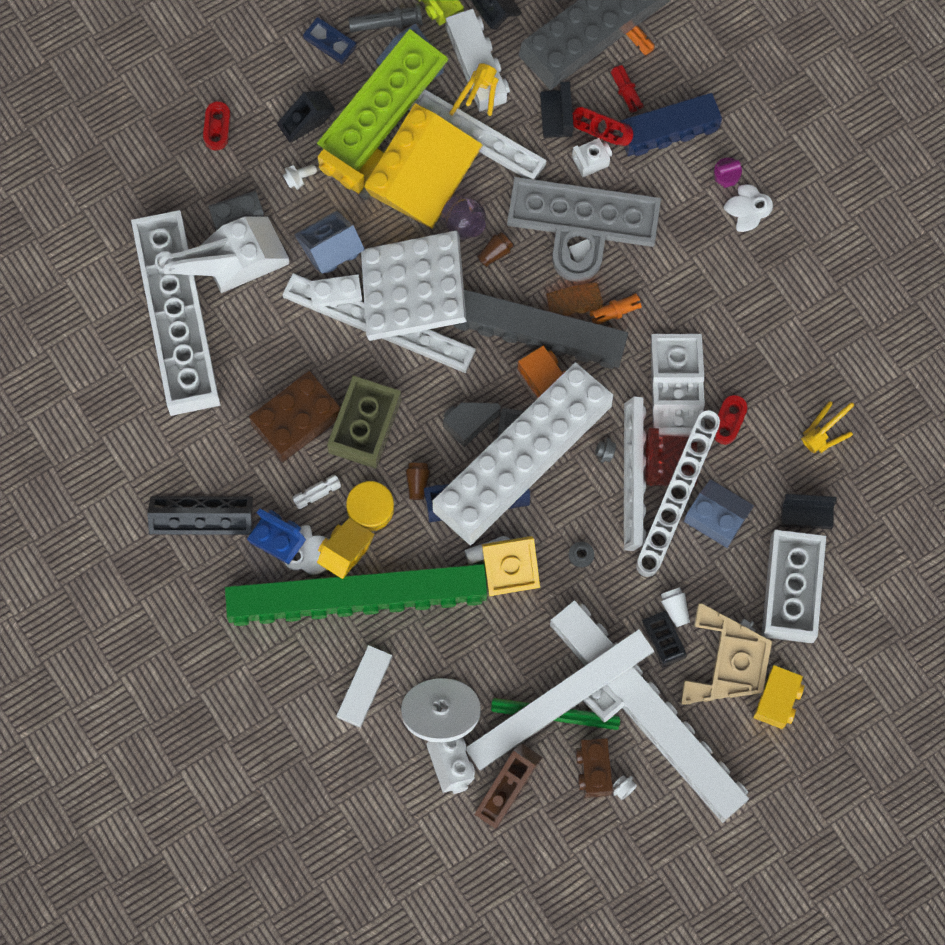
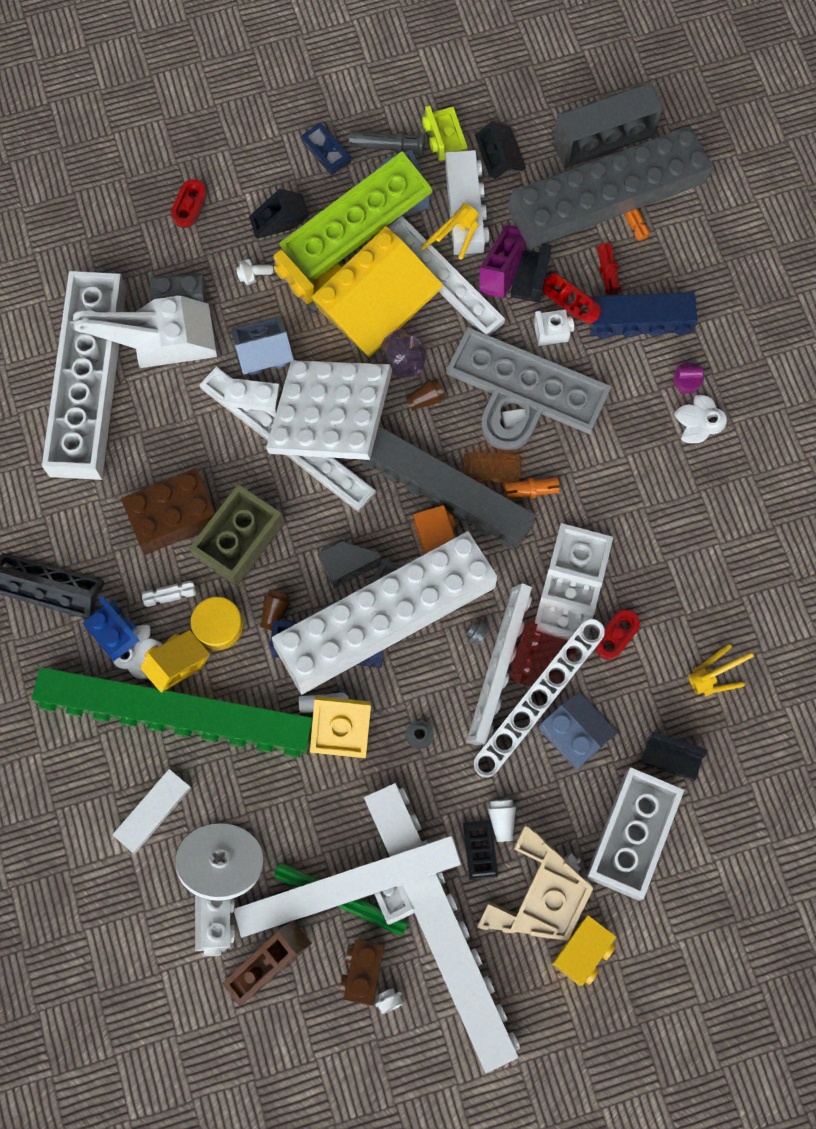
camera: 20 degrees right, 0 degrees up
none -> magenta slope [480,225,526,298]

